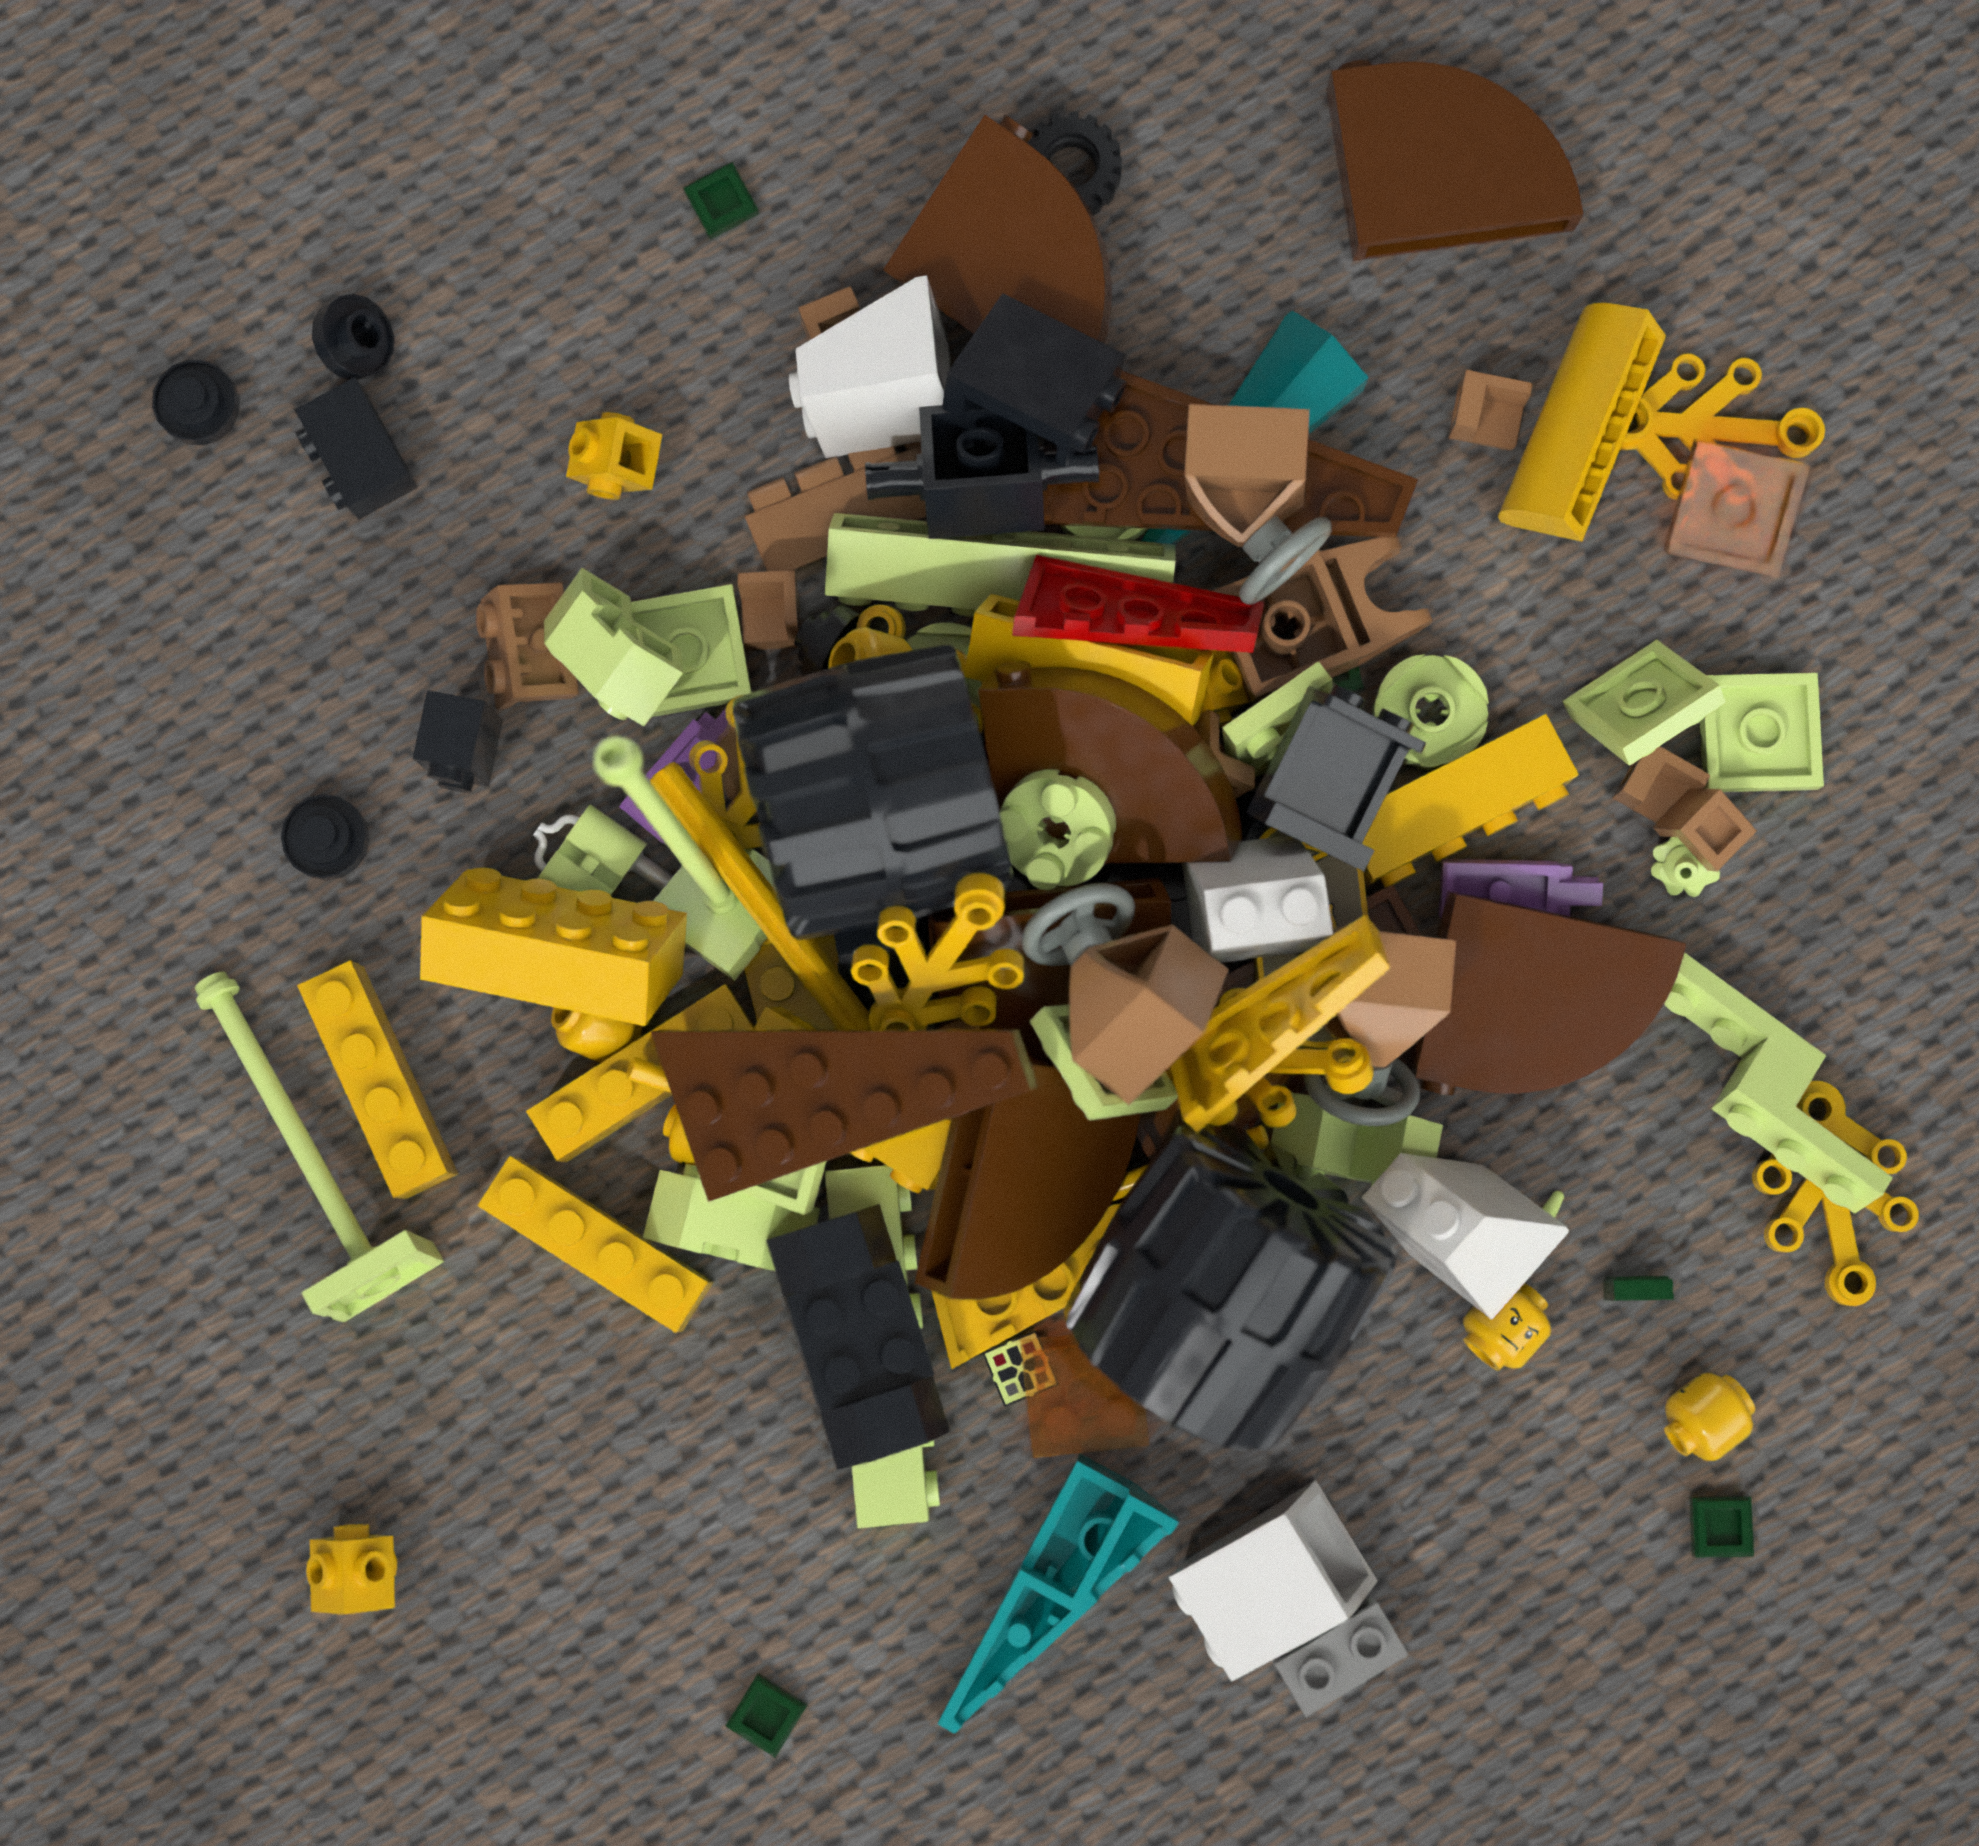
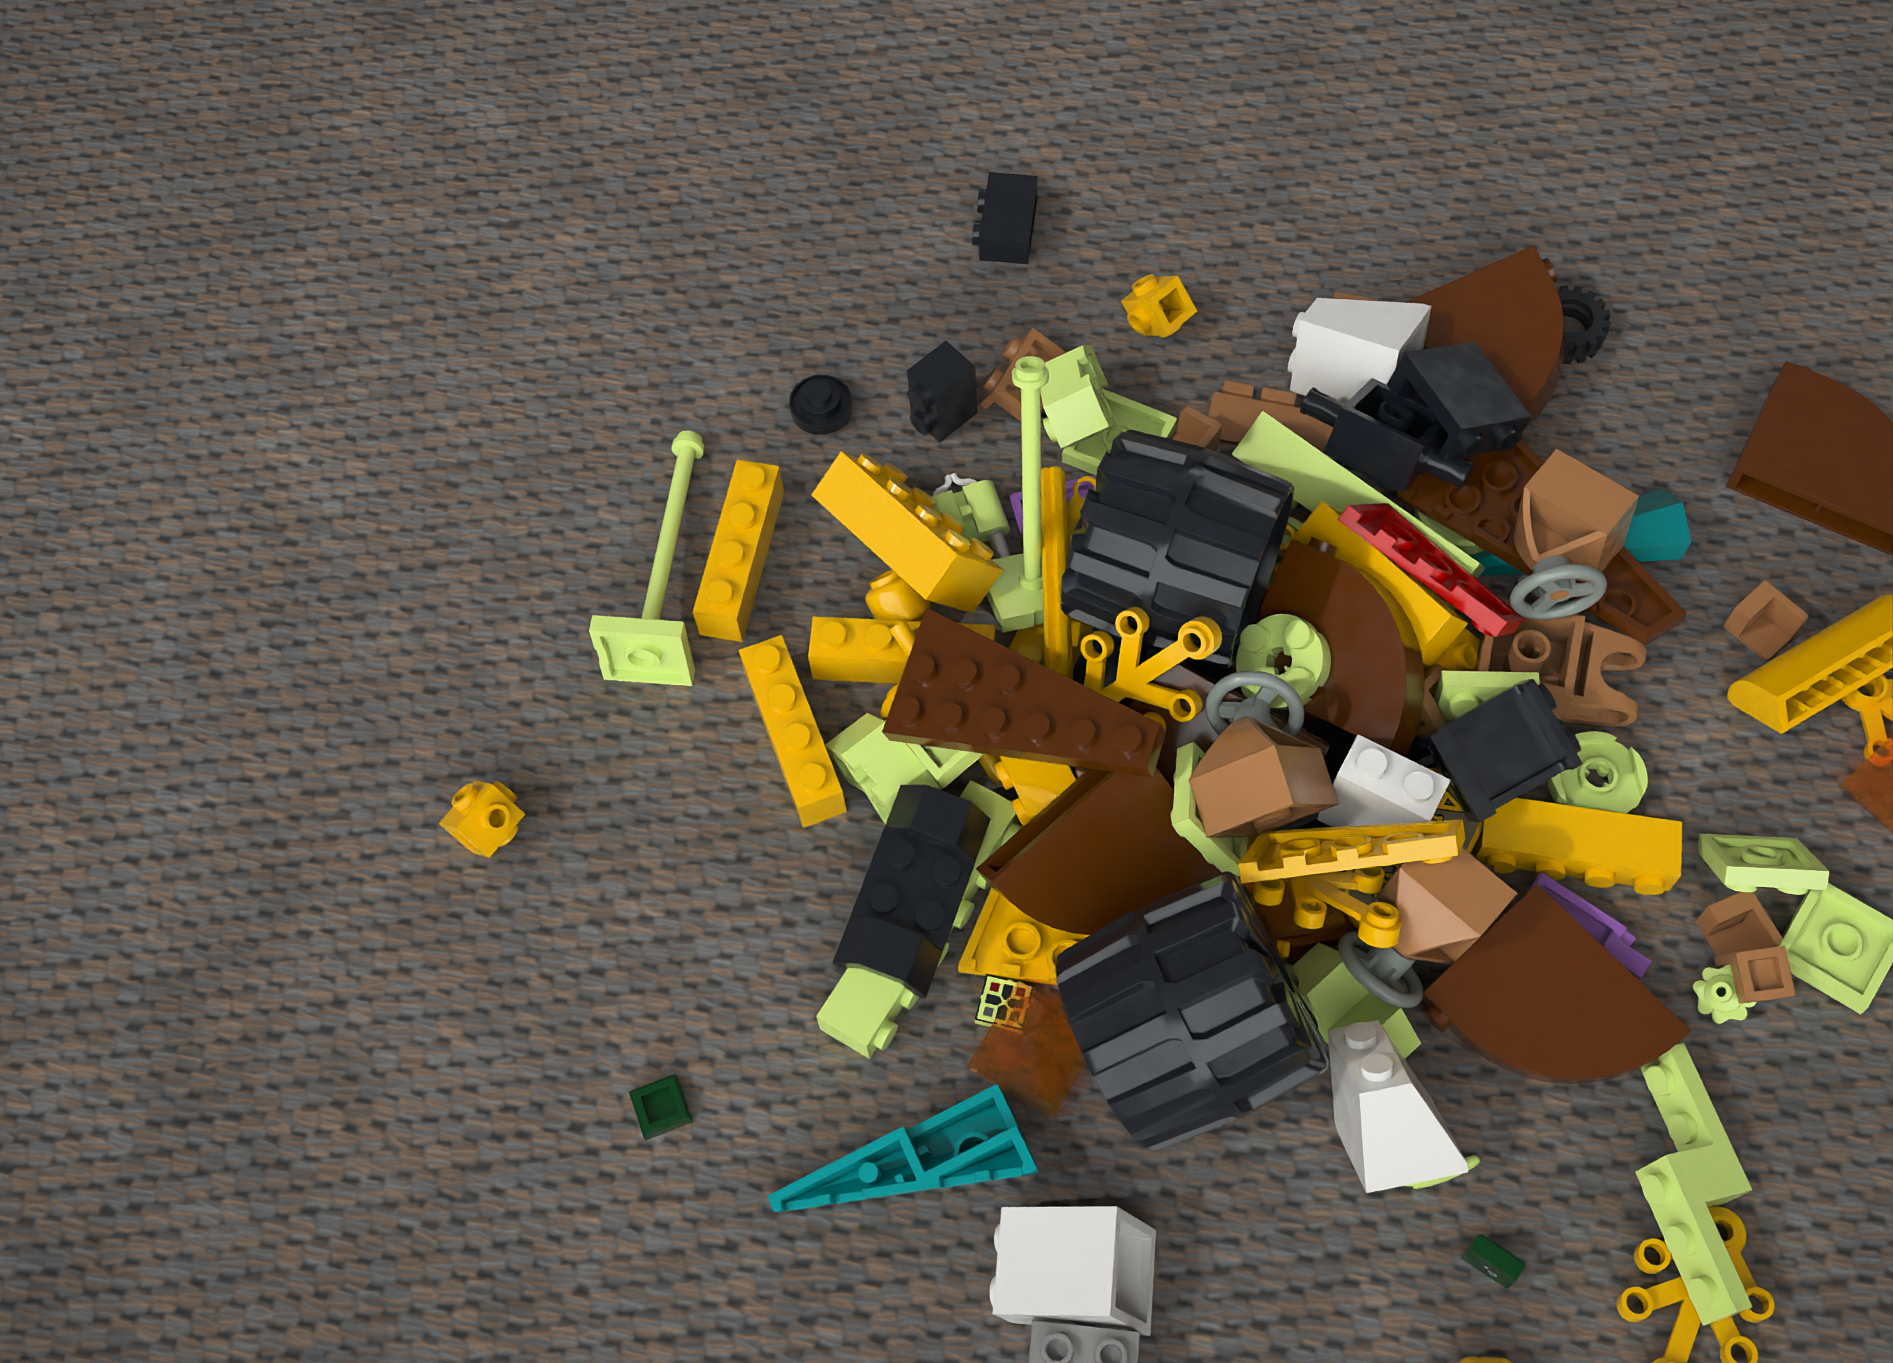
camera: 40 degrees right, 20 degrees down
black plate [152,360,240,445] -> none
black plate [312,294,395,380] -> none
dark green tile [683,162,759,240] -> none
yellow head [1463,1283,1551,1371] -> none

